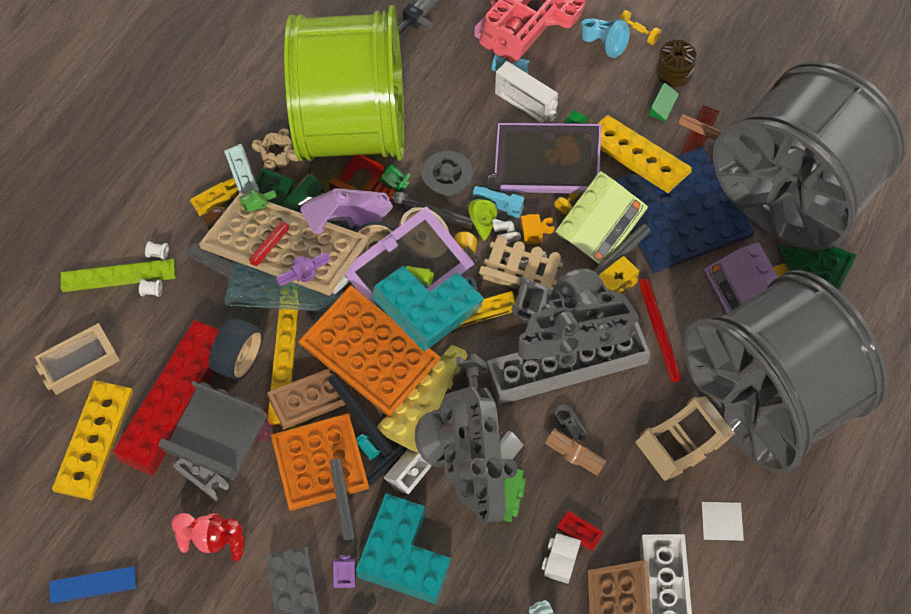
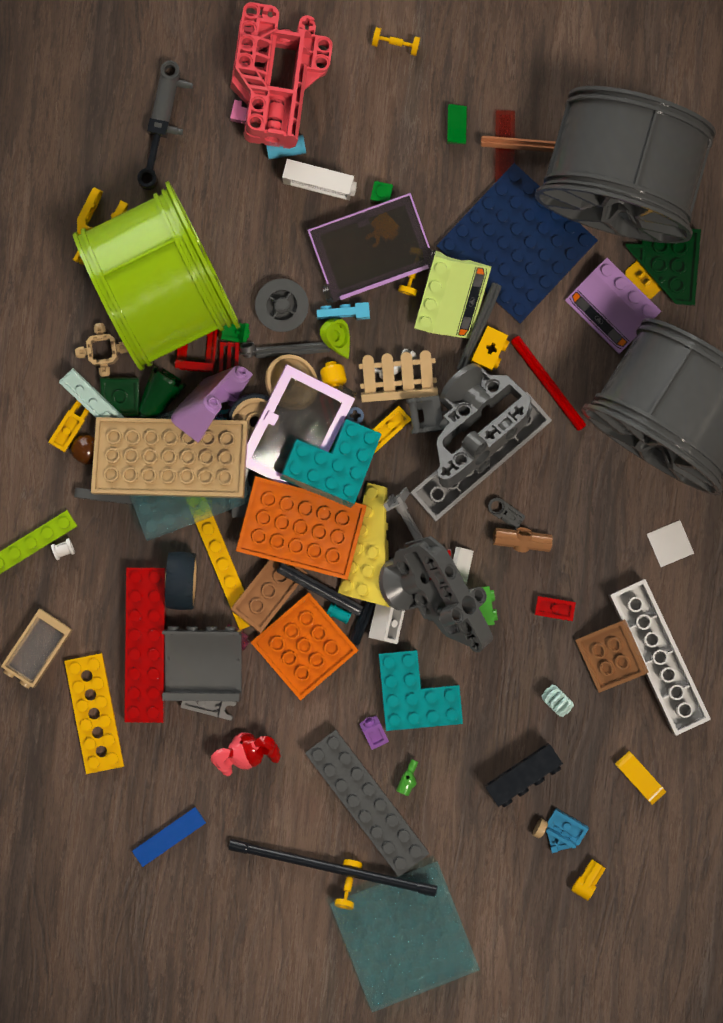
camera: 25 degrees left, 25 degrees up
white bush [145,241,169,260] -> none
bright green piece [240,190,276,213] -> none
red axle [249,222,289,266] -> none
medium lavender axle [276,252,331,286] -> none
dark grey axle [330,458,355,541] -> none
lime cone [406,266,434,287] -> none
white piece [492,219,521,243] -> none
light orange brick [520,214,554,245] -> none
white brick [542,533,581,584] -> none
medium azure piece [581,19,630,58] -> none
yellow plate [584,115,692,193] -> none
tan window [636,396,735,481] -> none
dark brown wheel [656,40,697,87] -> none

